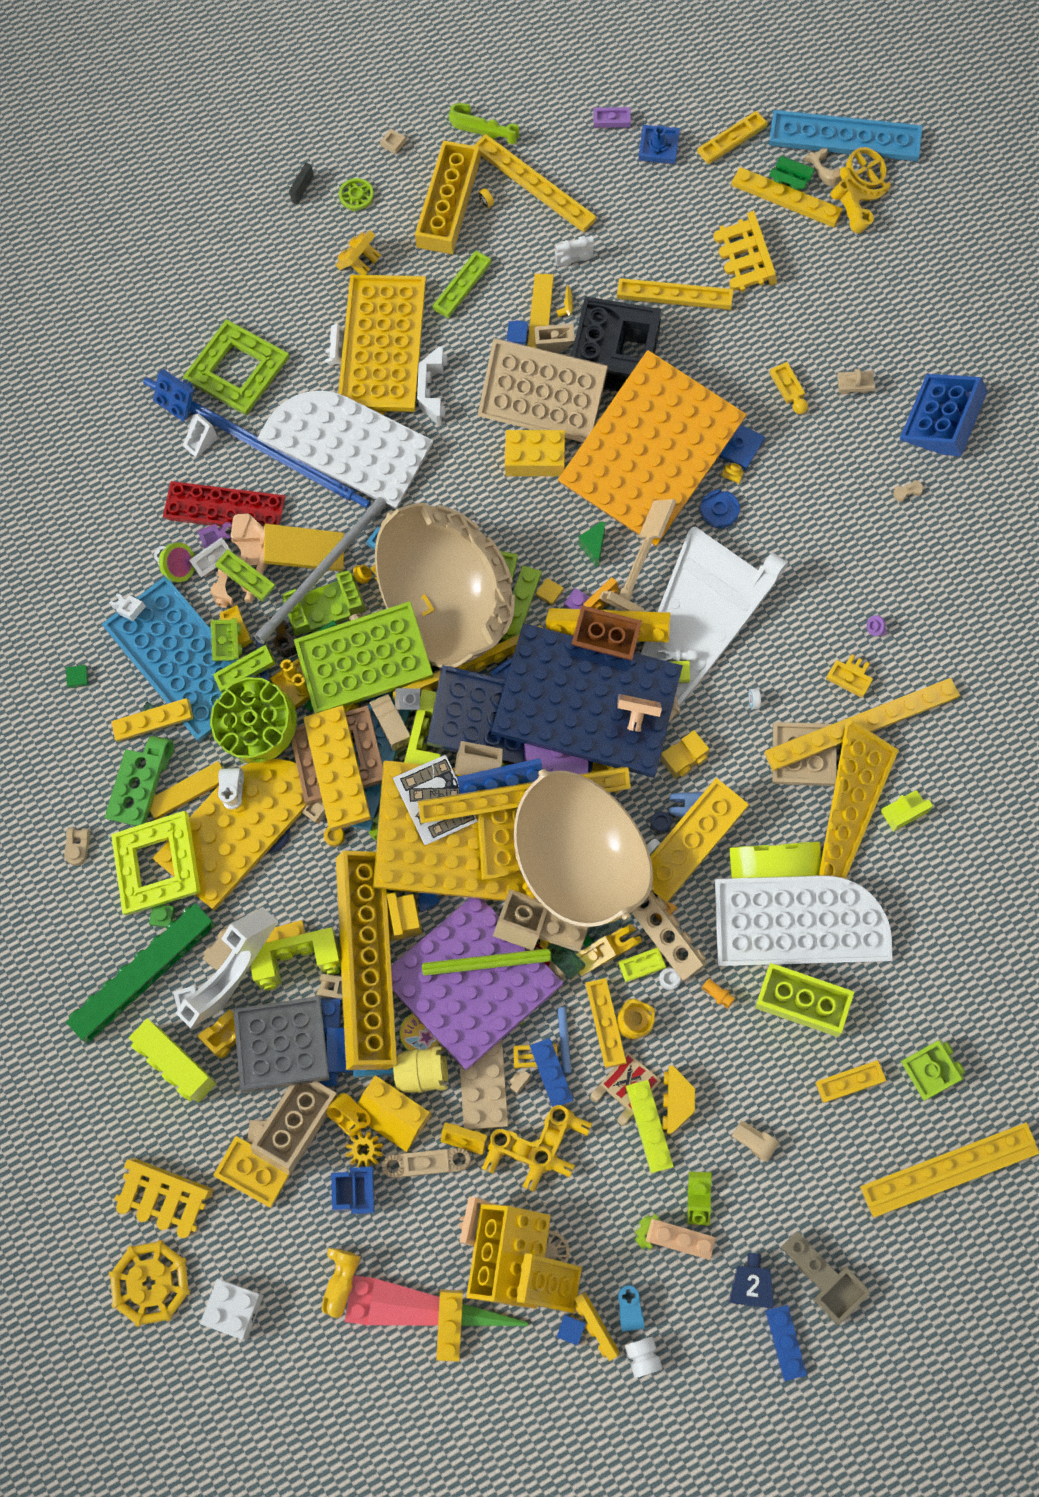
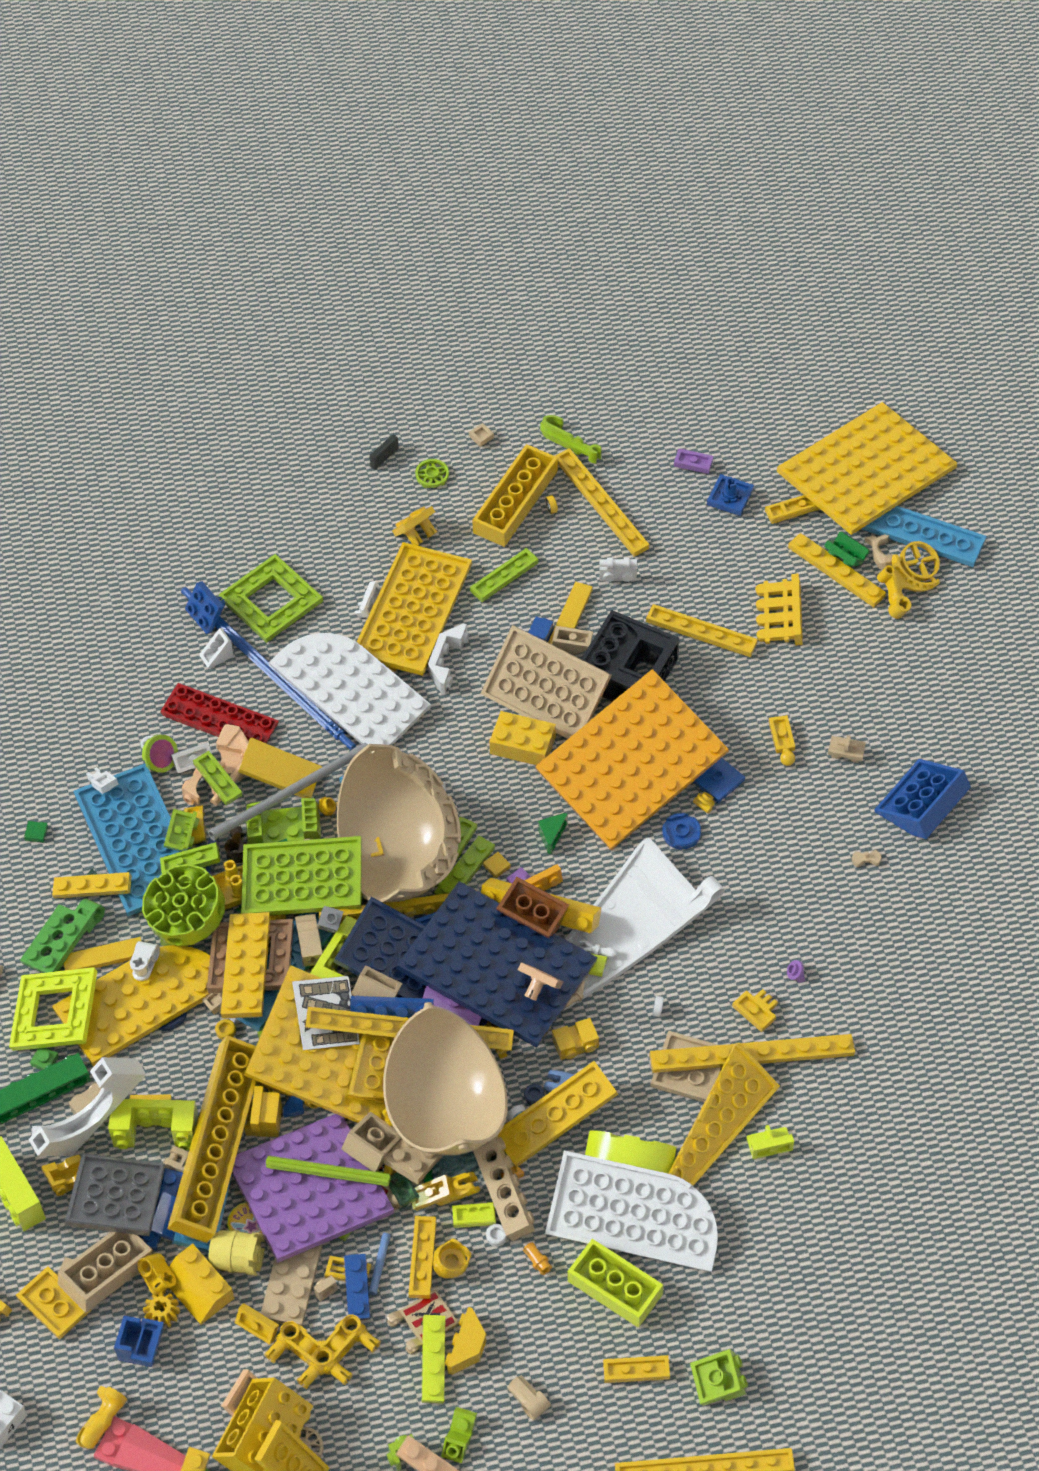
camera: 10 degrees right, 15 degrees down
medium lavender plate [198,522,232,549] -> none
tan plate [382,1148,471,1178] -> none
yellow bar [556,285,573,317] -> none
tan piece [599,499,676,611] -> none
none -> yellow plate [777,402,957,535]

